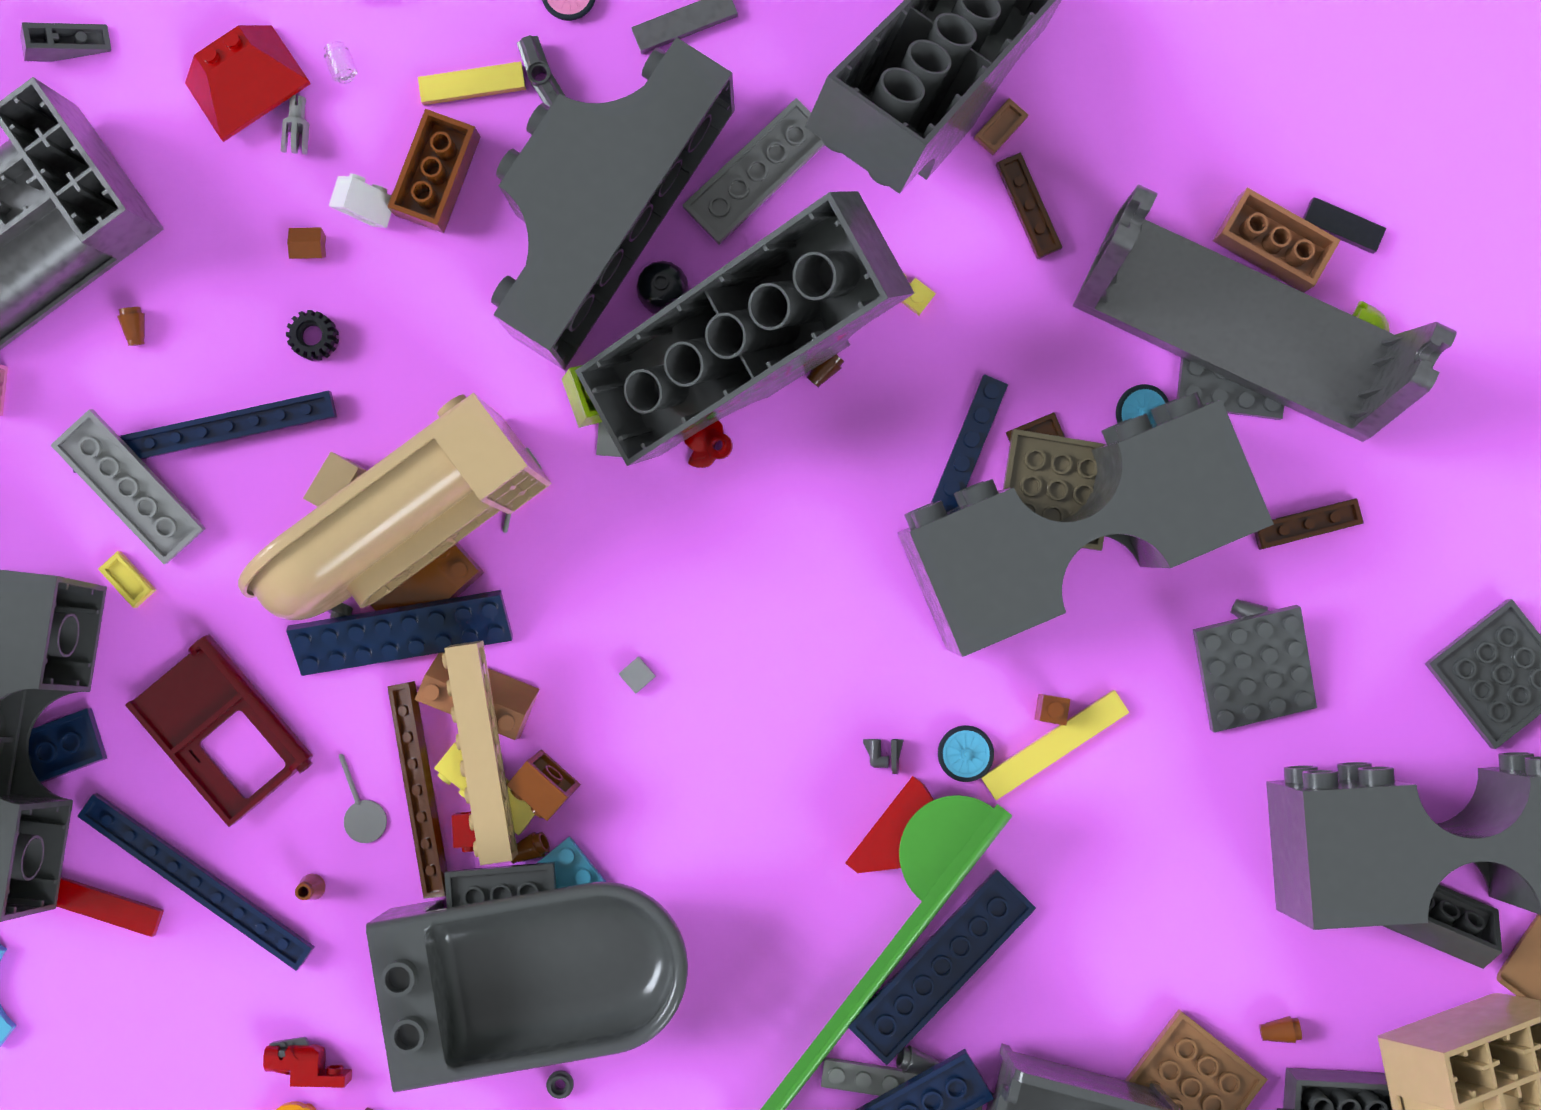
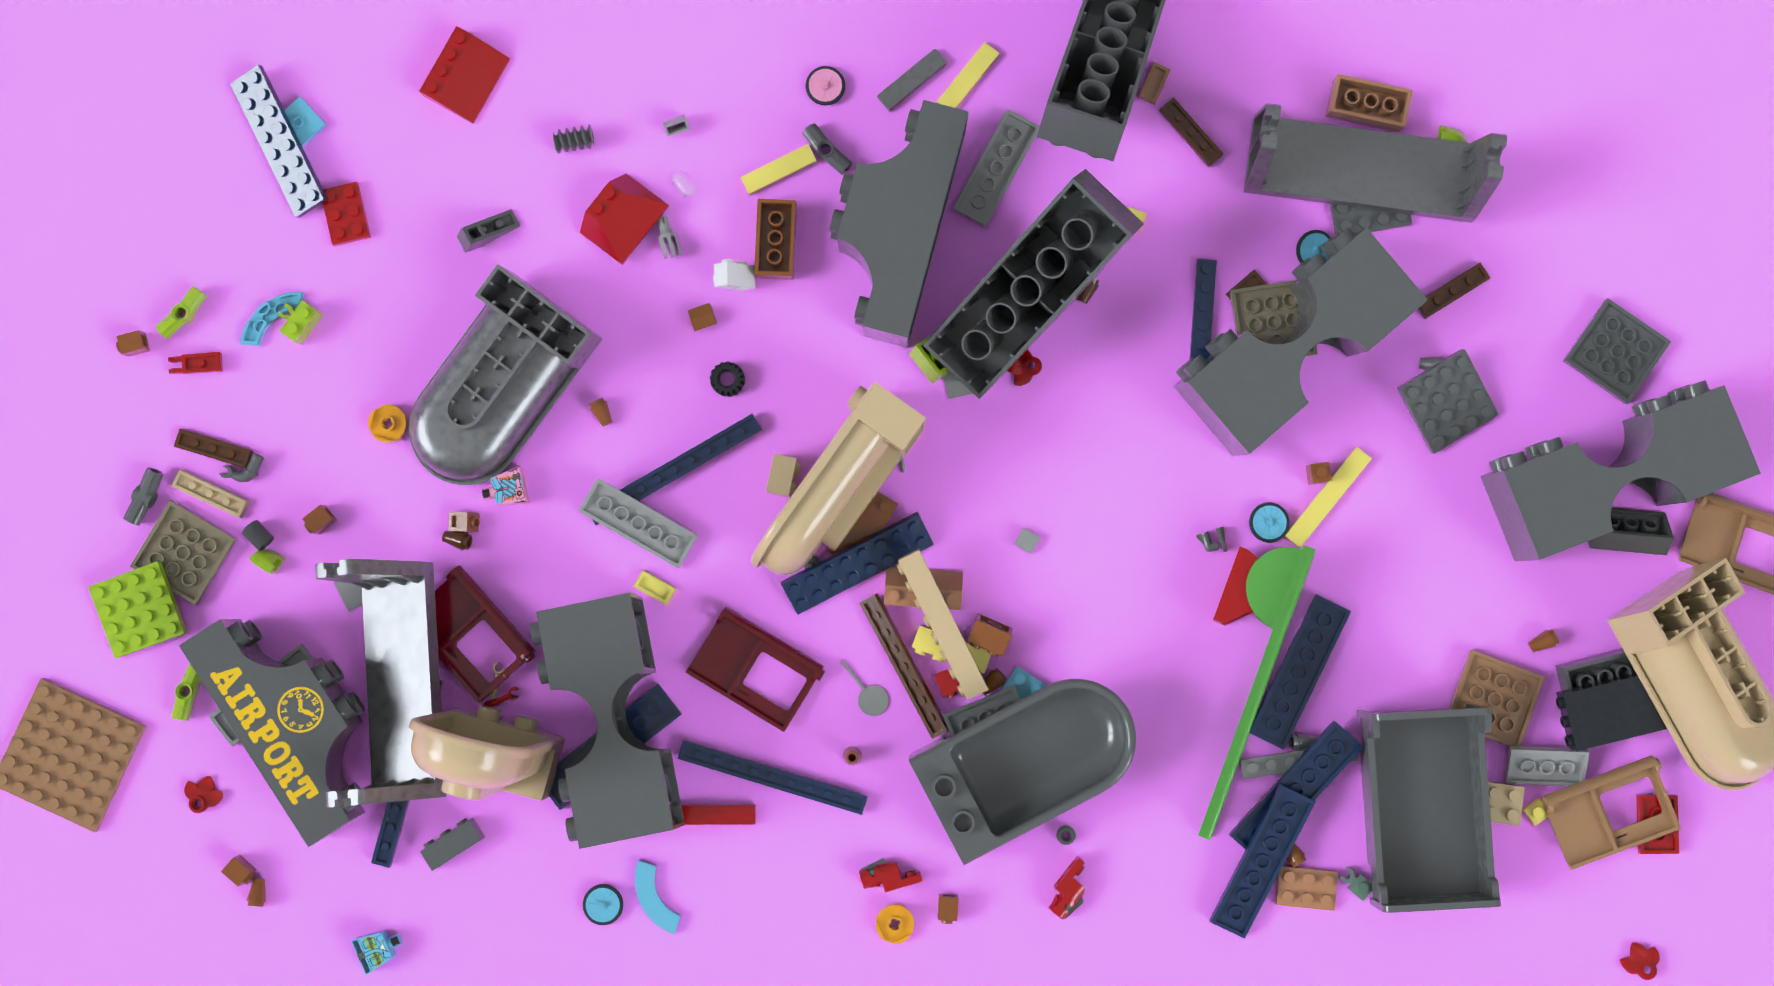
camera: 10 degrees left, 0 degrees up
black cylinder [636,261,689,314] -> none
black tile [1303,197,1387,254] -> none
none -> light yellow tile [936,42,1000,108]

